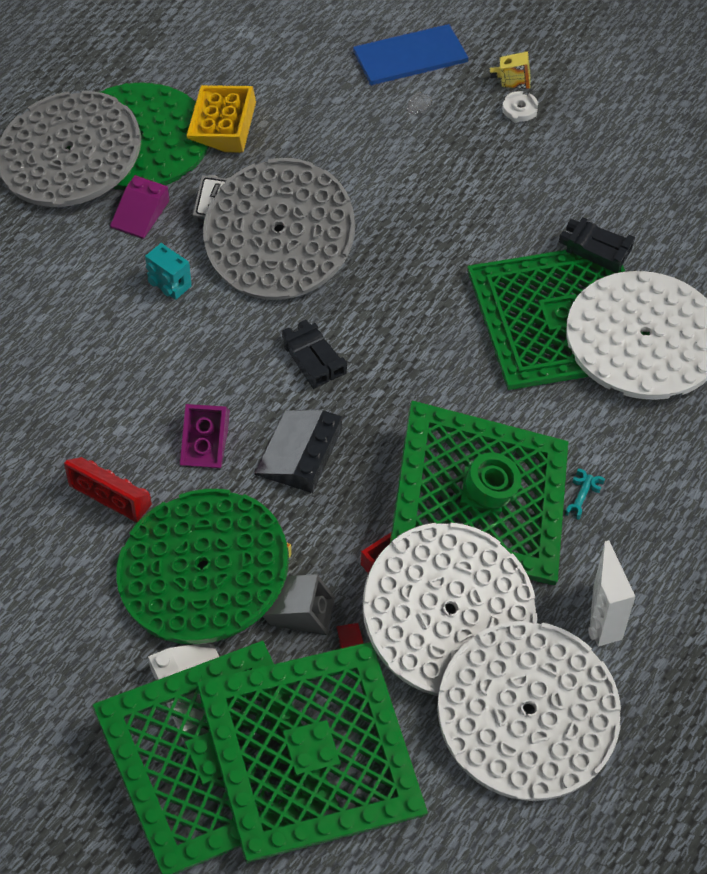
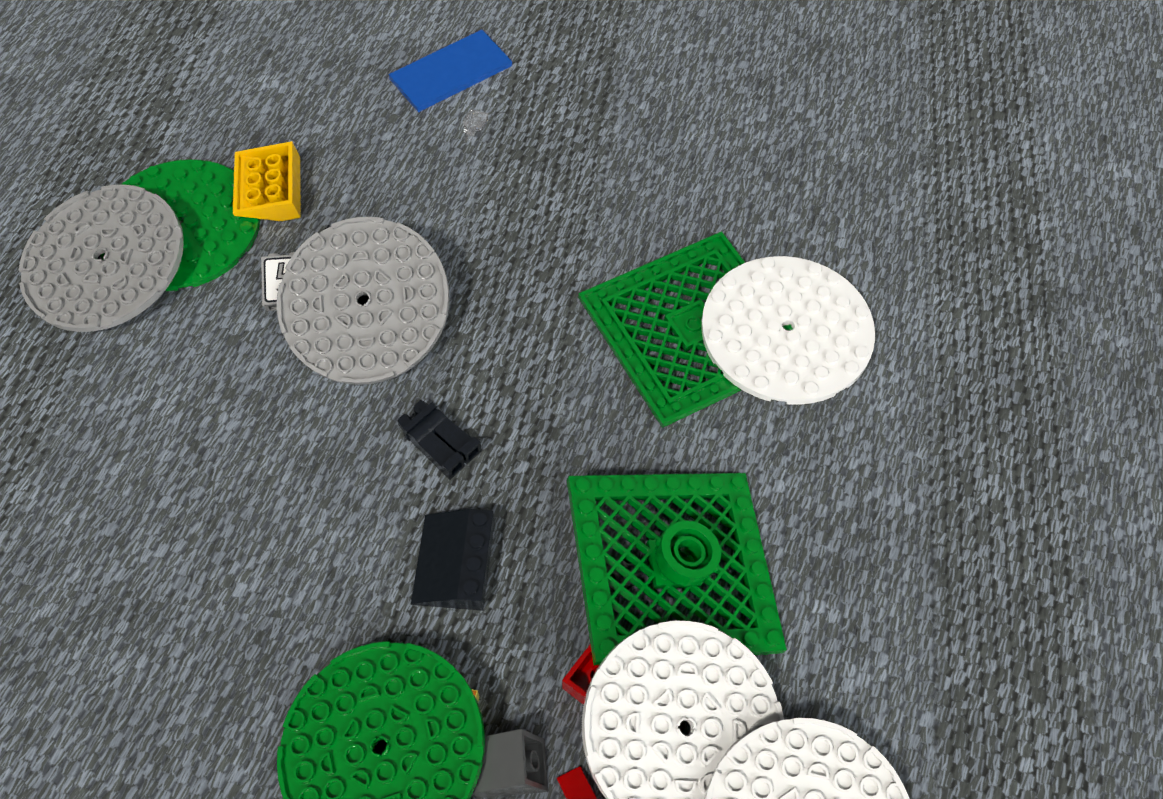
camera: 15 degrees left, 5 degrees up
red slope [64,457,152,523] -> none
magenta slope [110,175,169,239] -> none
teal piece [145,243,192,300] -> none
magenta slope [180,404,230,468] -> none
light yellow torso [490,52,530,88] -> none
white plate [502,91,538,123] -> none
black hips [559,217,635,273] -> none
teal bar [566,469,605,520] -> none
white slope [588,540,635,647] -> none

